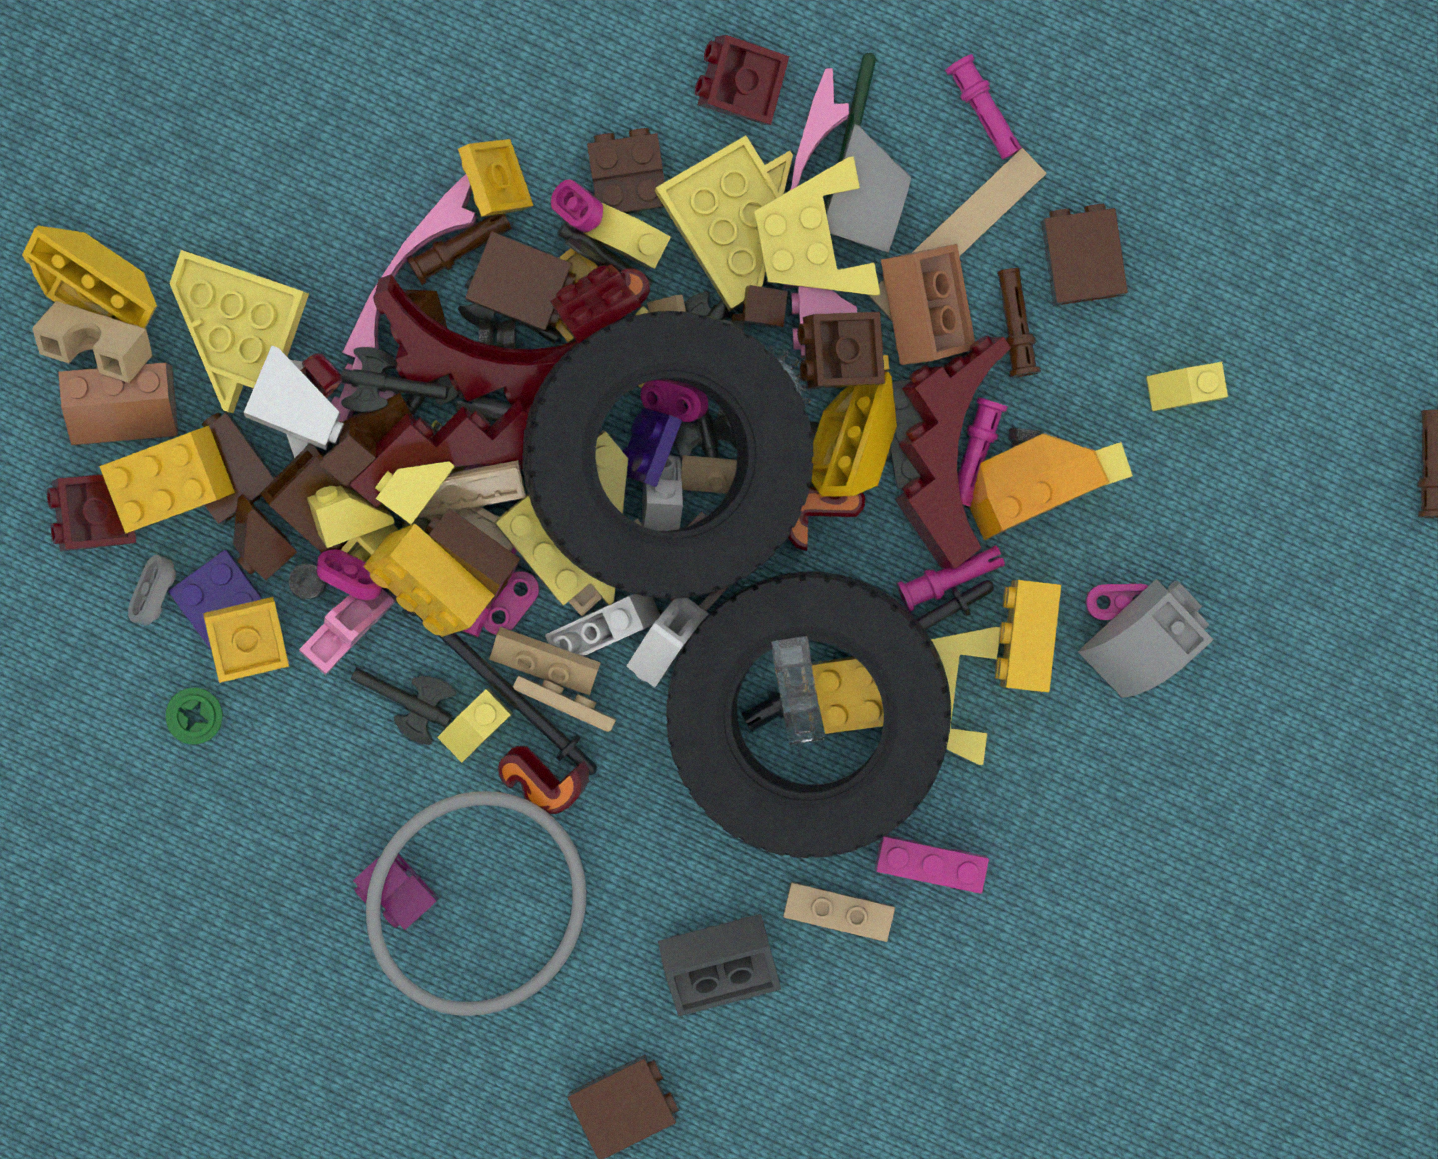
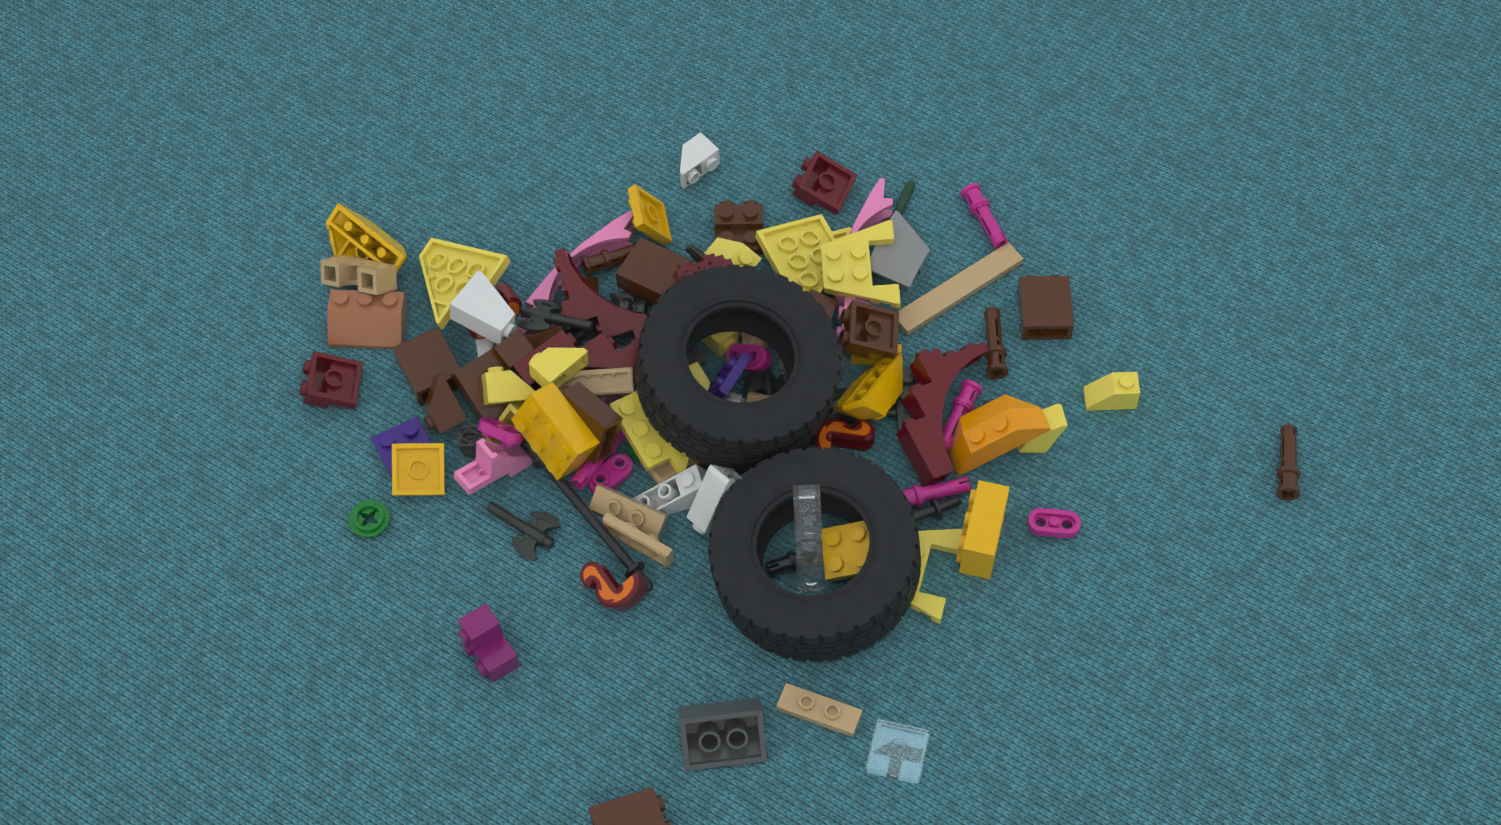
camera: 10 degrees right, 30 degrees down
yellow brick [99,426,235,533] -> none
light grey plate [128,555,176,626] -> none
light grey piece [366,791,587,1016] -> none
light yellow slope [437,688,513,763] -> none
dark pink plate [551,179,603,232] -> none
dark pink arch [874,835,989,894] -> none
nougat slope [881,244,975,365] -> none
light grey piece [1078,579,1214,698] -> none
none -> white slope [680,132,720,189]
none -> clear tile [865,719,931,785]

